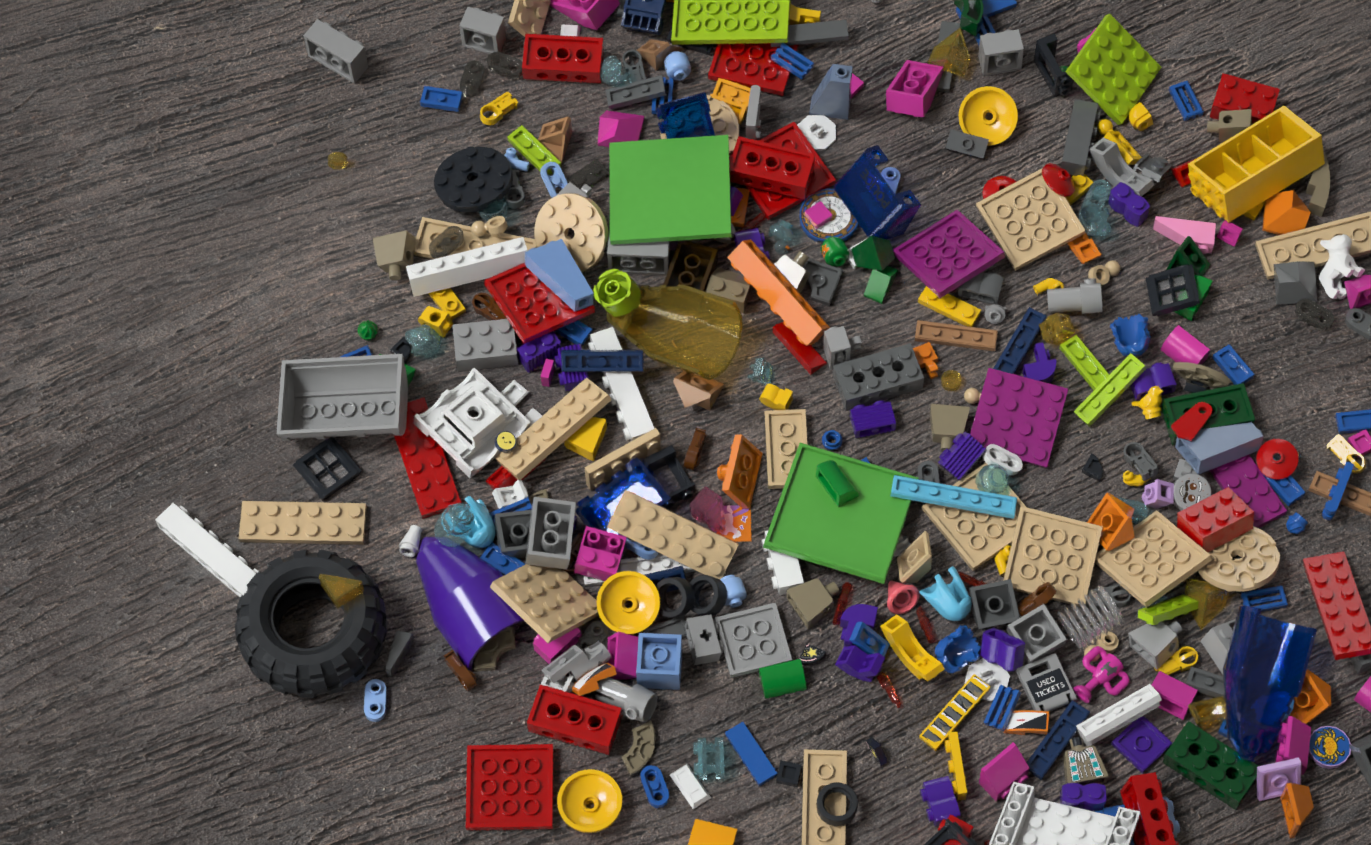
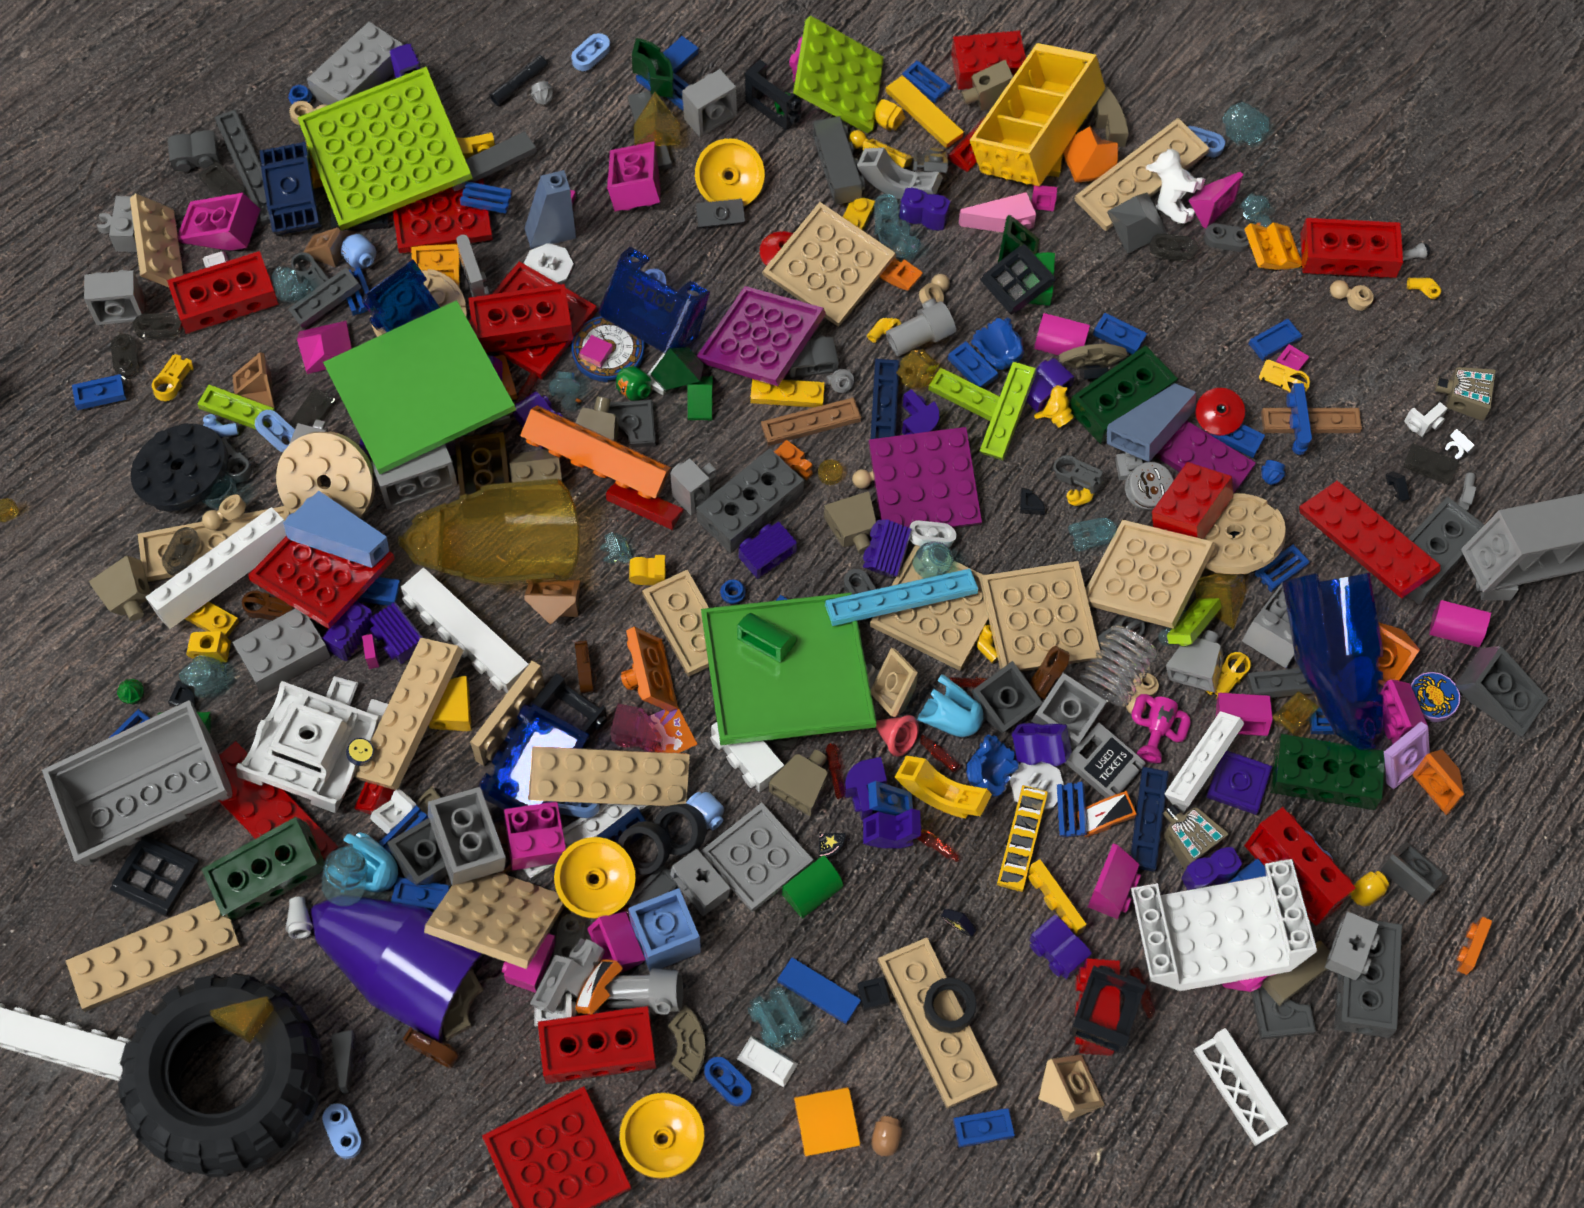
camera: 30 degrees left, 0 degrees up
dark blue plate [561,350,644,372] -> none
lime brick [593,269,640,317] -> none
red dish [1042,163,1075,197] -> none
orange slope [1087,493,1135,551] -> none
lavender brick [1142,479,1174,509] -> none
red piece [1171,402,1212,442] -> none
none -> dark green brick [201,817,328,921]
none -> yellow tile [885,75,964,149]
none -> blue plate [948,341,998,388]

